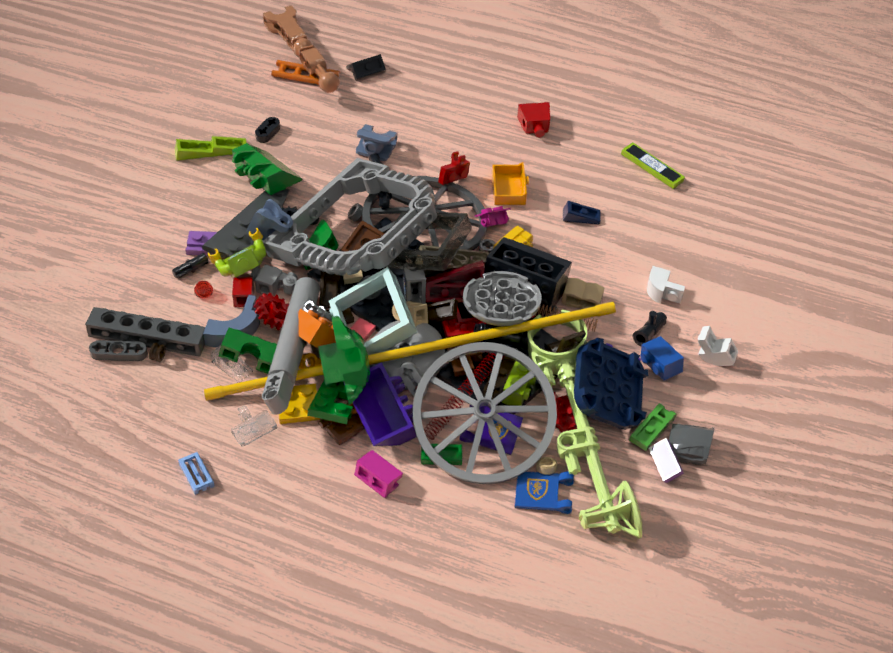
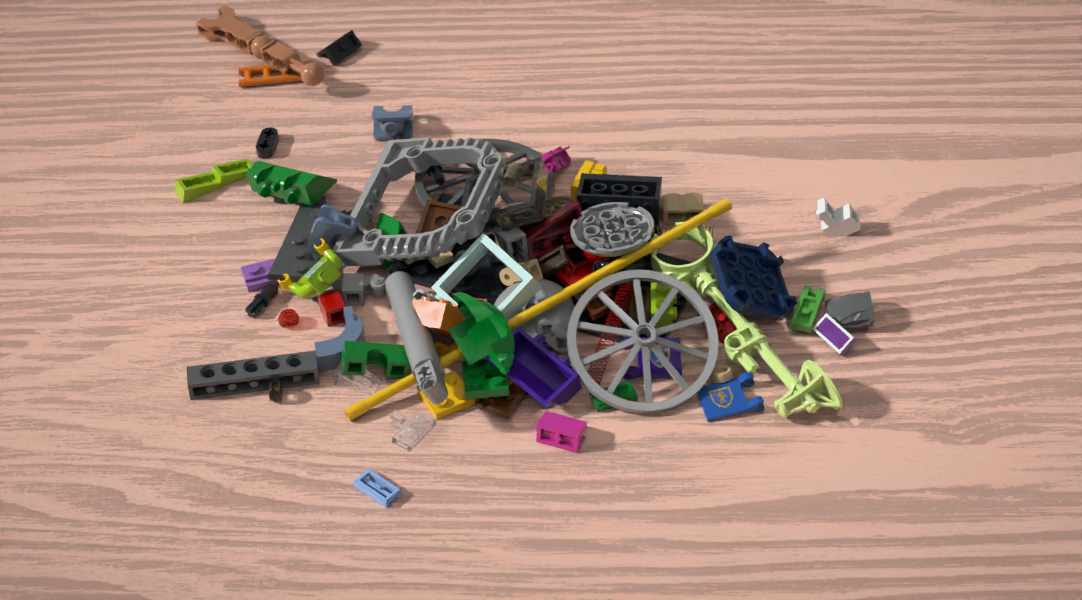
camera: 15 degrees left, 5 degrees down
dark grey beam [89,340,148,361] -> none
red gear [254,292,289,331] -> none
dark brown tile [319,271,341,309] -> none
dark grey tile [348,203,363,222] -> none
red plate [438,151,470,185] -> none
flat silver bush [479,239,495,253] -> none
light orange container [492,162,529,205] -> none
red torso [517,102,550,138] -> none
dark brown door [545,330,586,353] -> none
dark blue slope [563,201,601,224] -> none
tile [621,142,685,189] -> none
black piece [632,311,667,346] -> none
blue brick [640,336,684,380] -> none
white brick [647,266,685,304] -> none
none -> dark tan piece [503,162,524,187]

